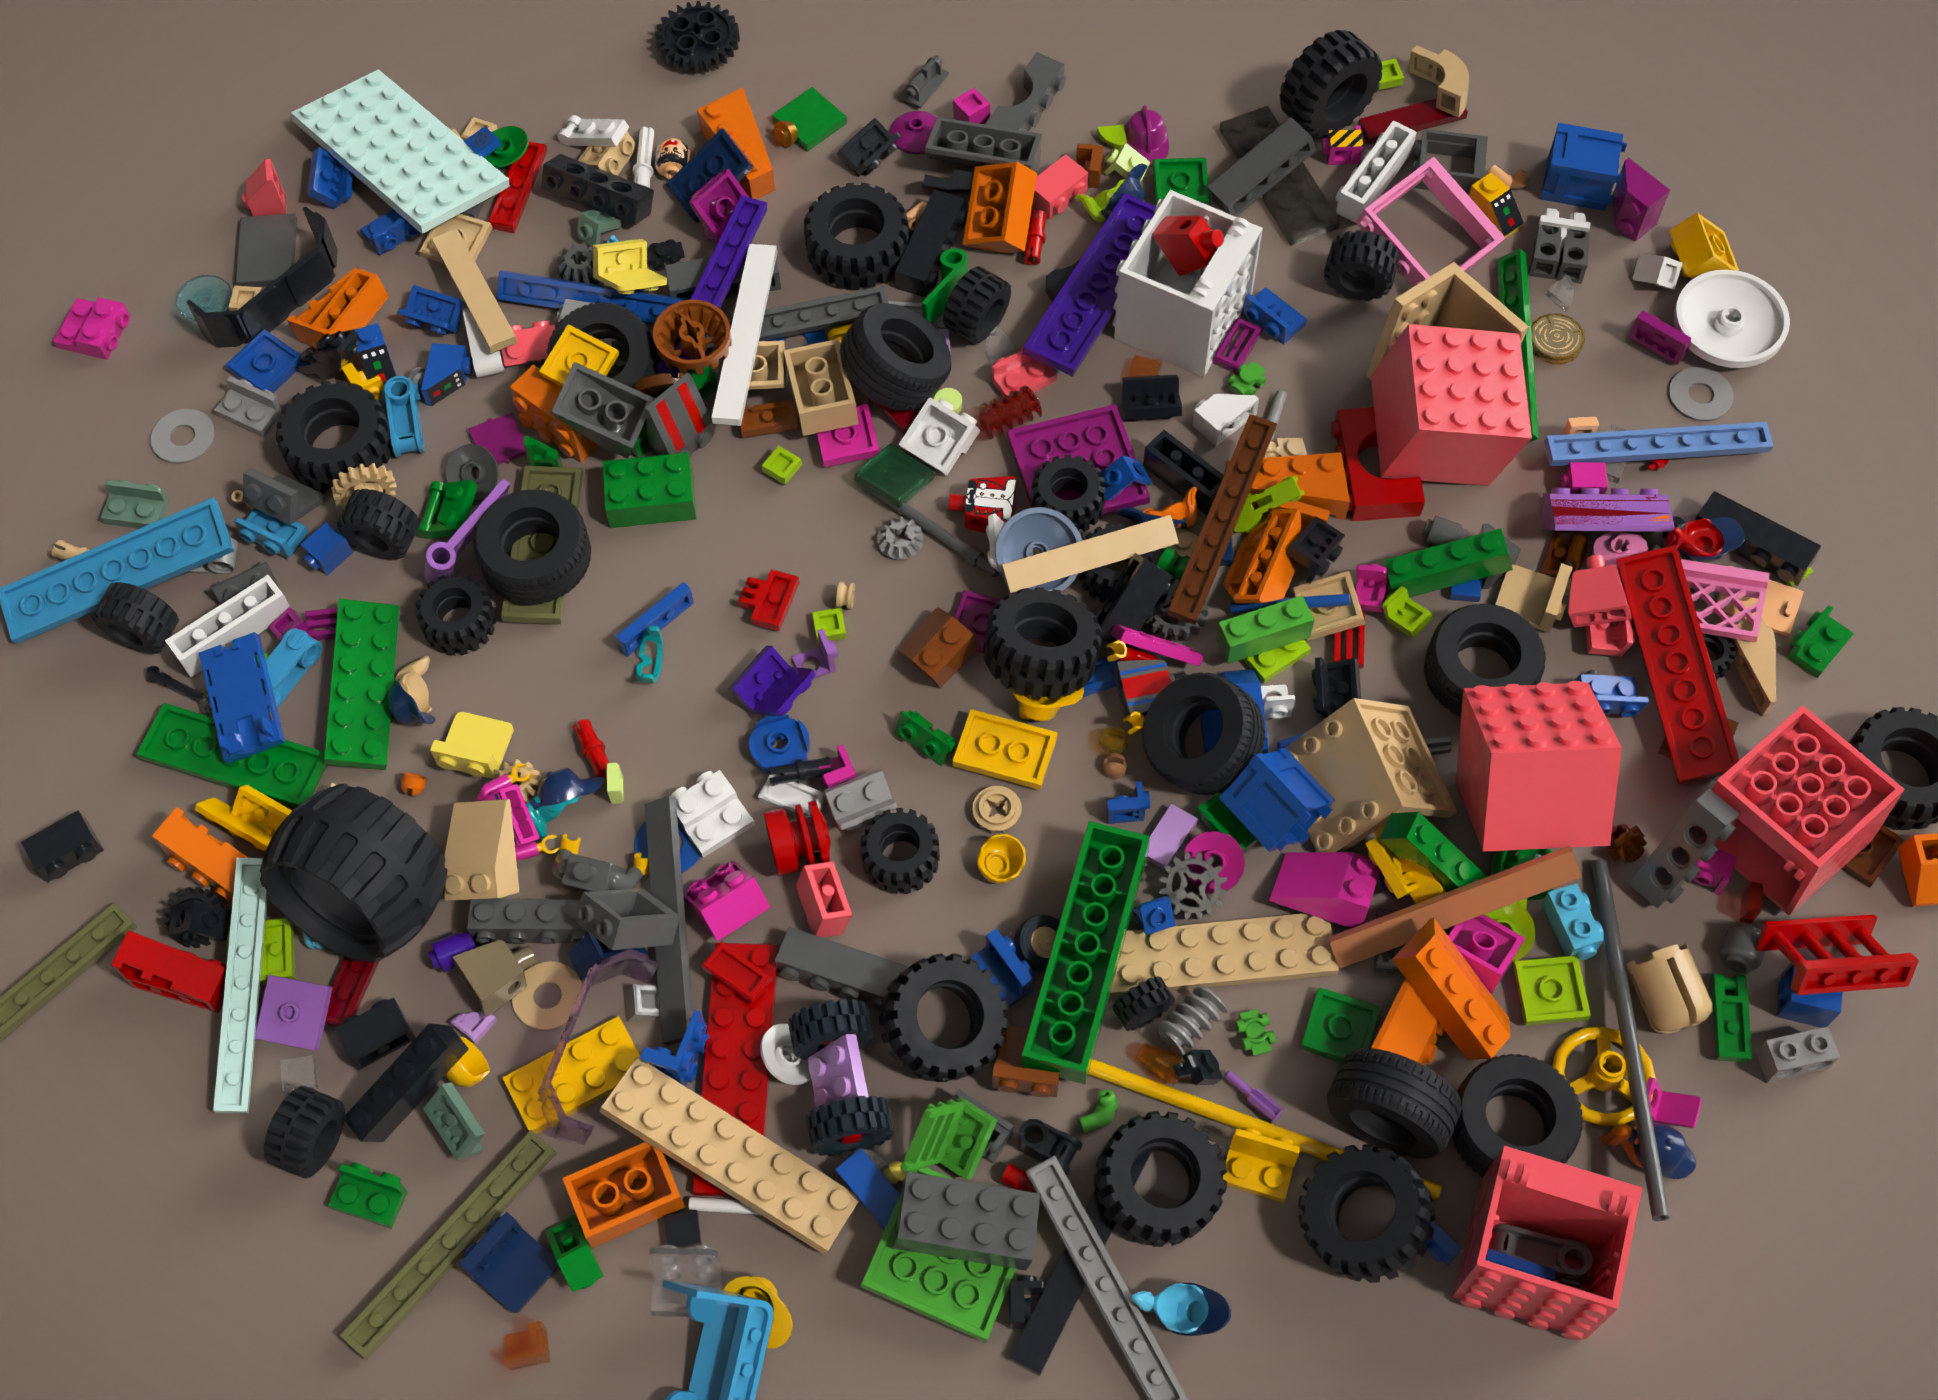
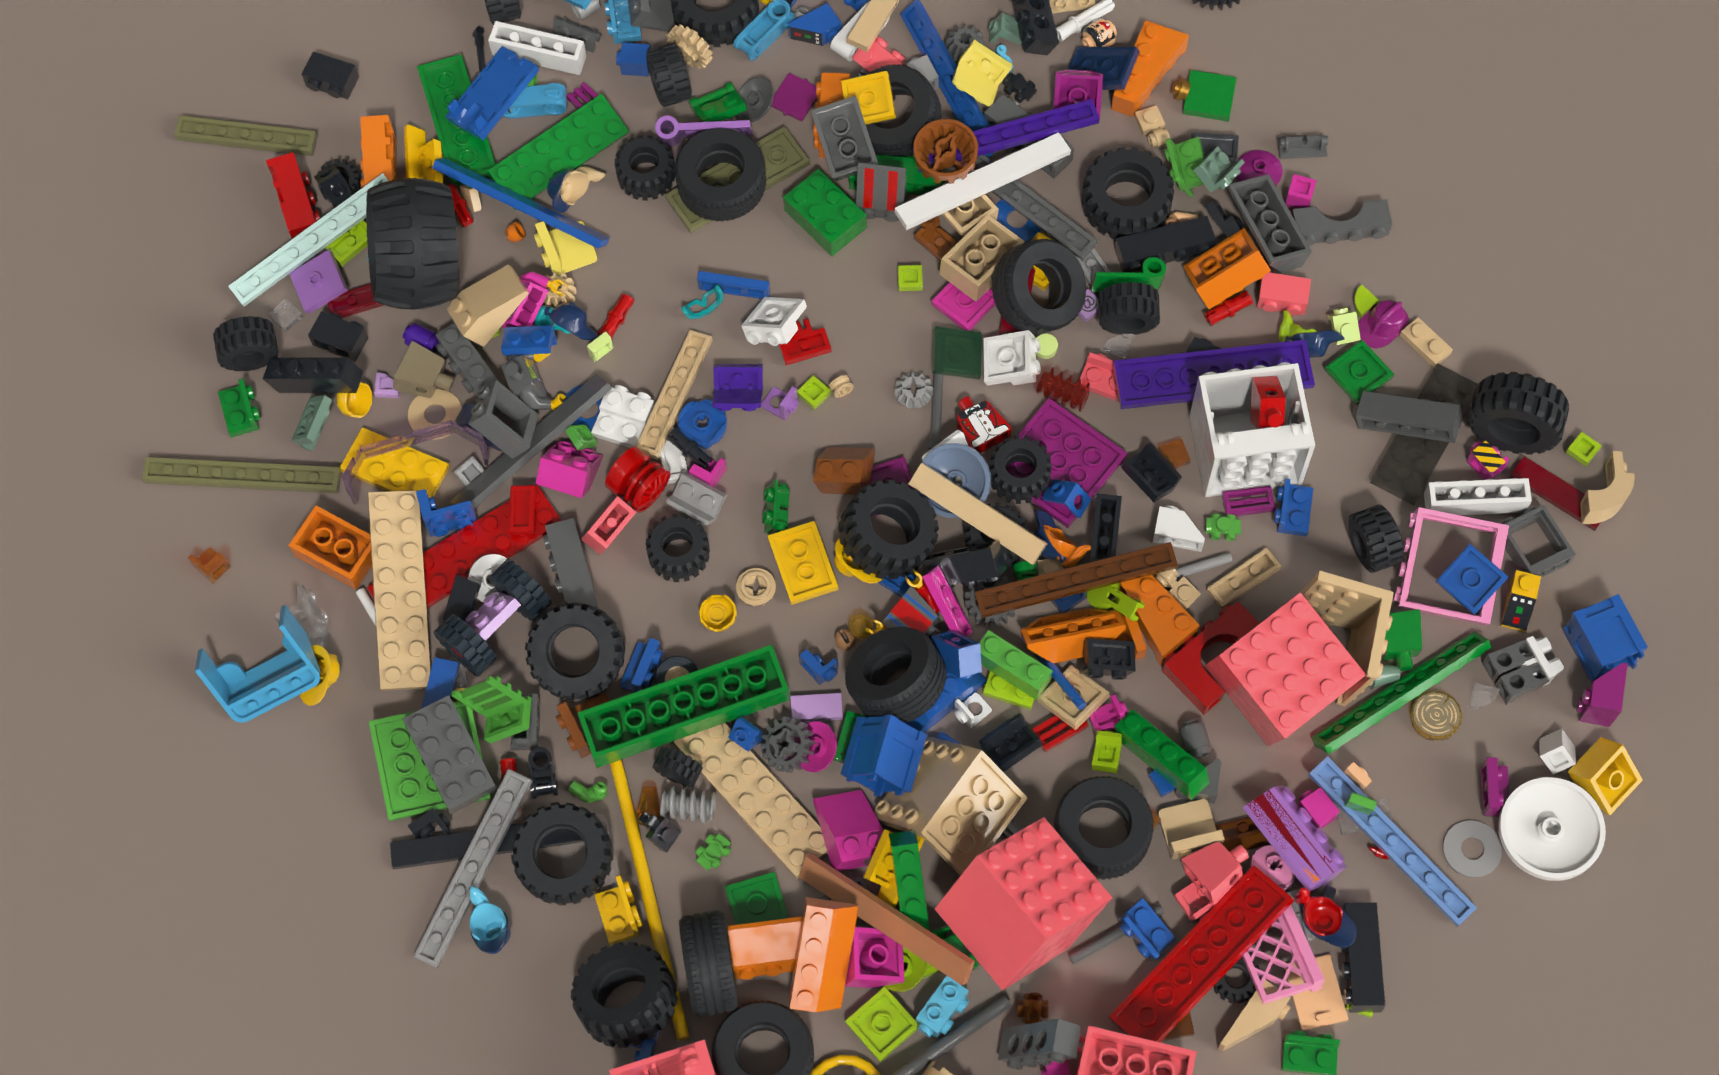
camera: 55 degrees right, 5 degrees up
magenta tile [268,607,309,642] -> none
dark blue bracket [459,1212,559,1314] -> none
green tile [524,436,563,467] -> none
green slope [545,1215,604,1292] -> none
reddish brown tile [632,373,685,399] -> none
black tile [664,1210,702,1251] -> none
dark orange bracket [1076,144,1104,189] -> none
medium lavender axle [1225,1071,1284,1124] -> none
arm [1487,165,1529,189] -> none
none -> blue tile [432,158,610,249]
none -> black tile [443,573,482,622]
none -> blue bracket [501,325,557,356]
none -> bright green tile [565,424,598,450]
none -> tan tile [636,330,713,460]
none -> white plate [741,297,807,346]
none -> blue slope [931,630,982,679]
none -> tan plate [1134,105,1170,149]
none -> bright green bracket [1164,137,1205,197]
none -> sand green bracket [1193,146,1245,193]
none -> tan tile [1207,547,1282,610]
none -> bright green tile [1345,792,1377,815]
none -> tan plate [1400,317,1453,368]
none -> blue tile [1435,544,1508,615]

